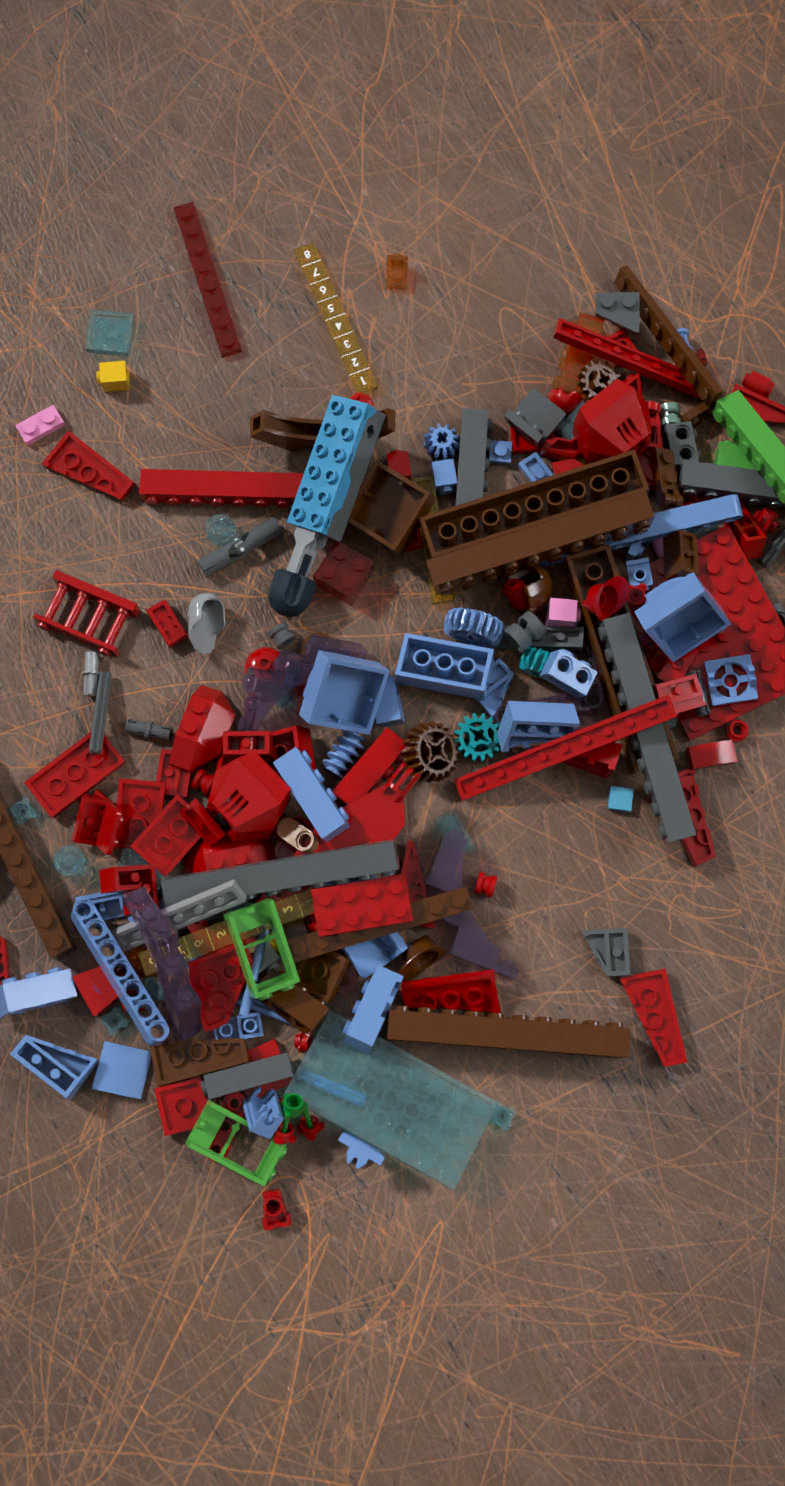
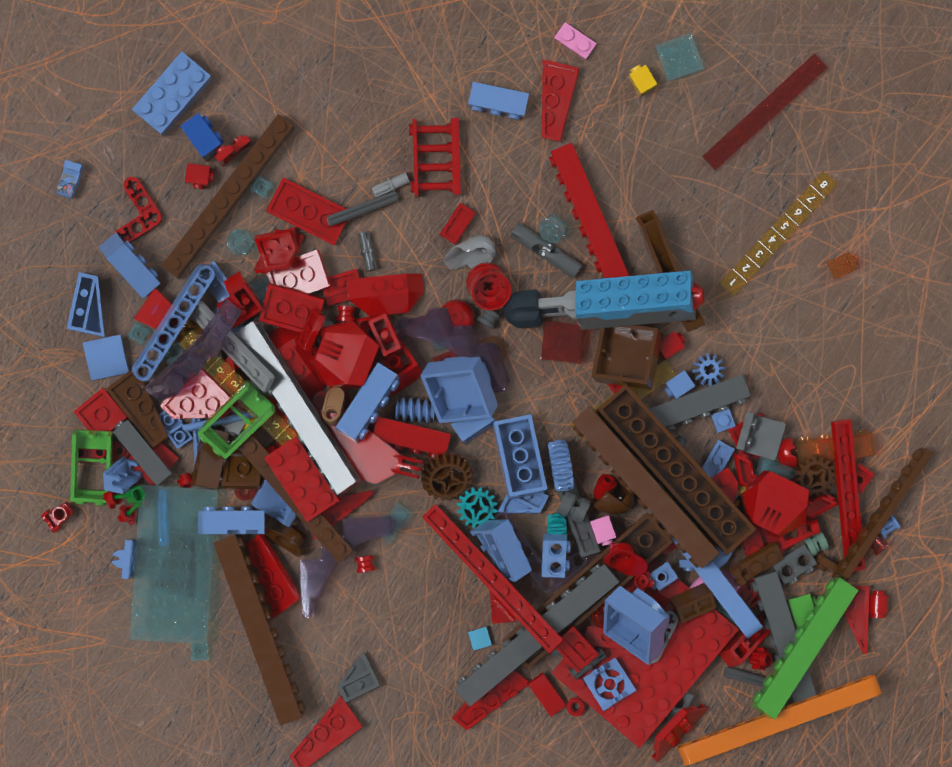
camera: 65 degrees right, 10 degrees up
dark grey wing [595,292,639,336] -> none
none -> red wheel [466,262,512,311]
none -> medium blue brick [468,82,529,120]

